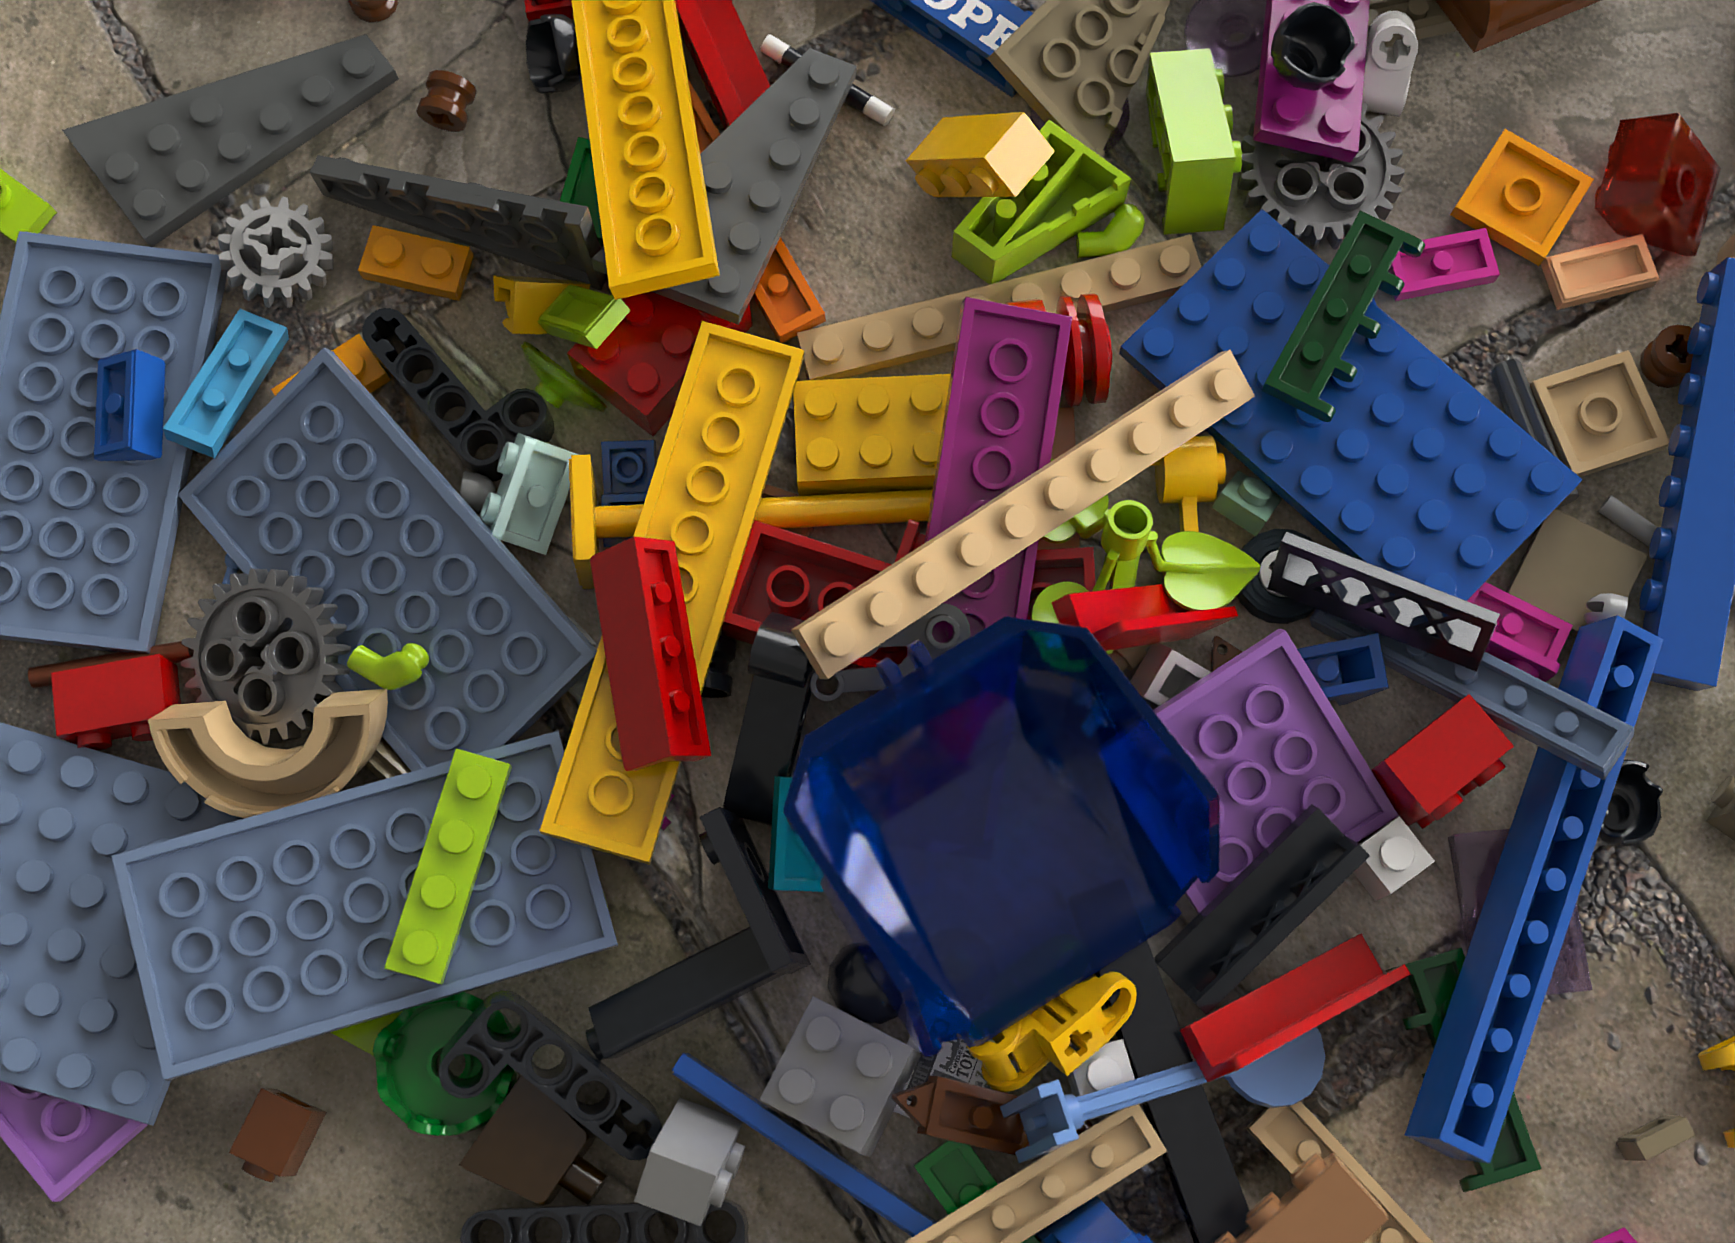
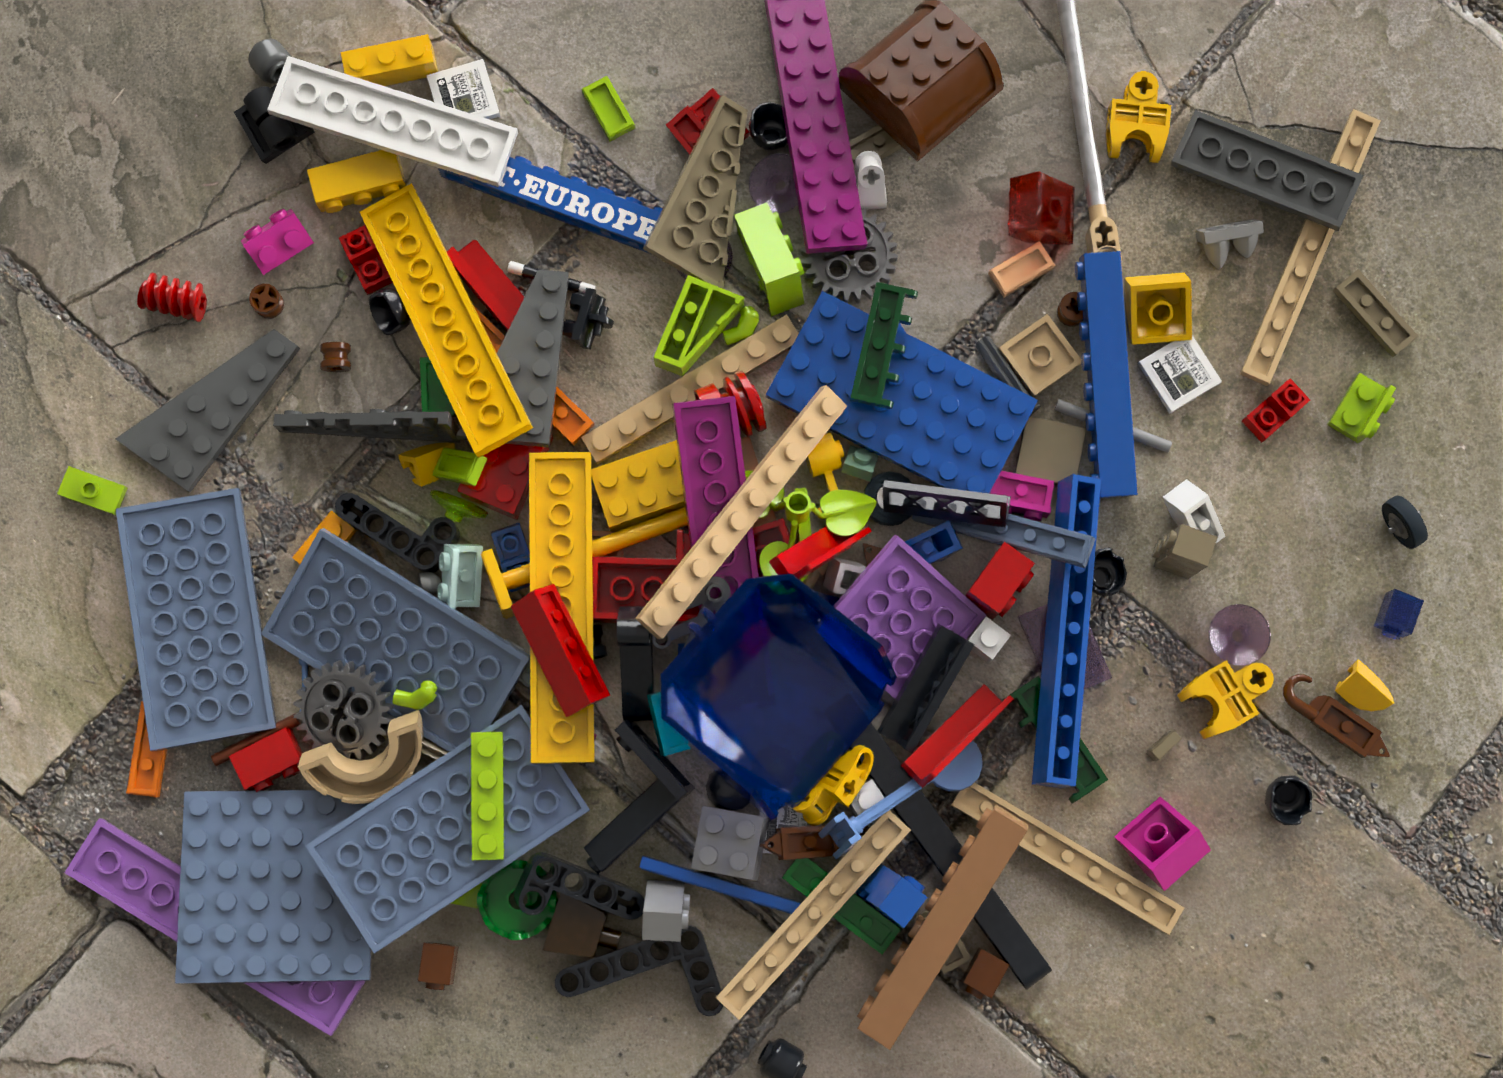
camera: 20 degrees left, 5 degrees up
blue slope [94,349,165,461] -> none
dark azure plate [163,309,289,459] -> none
light grey gear [218,197,333,308] -> none
light orange plate [358,225,474,301] -> none
yellow brick [905,112,1055,197] -> none
black hair [1271,2,1355,91] -> none
dark pink plate [1388,228,1500,301] -> none
light orange plate [1450,129,1594,266] -> none
light grey hinge [1584,593,1628,625] -> none
none -> black hips [563,288,614,350]

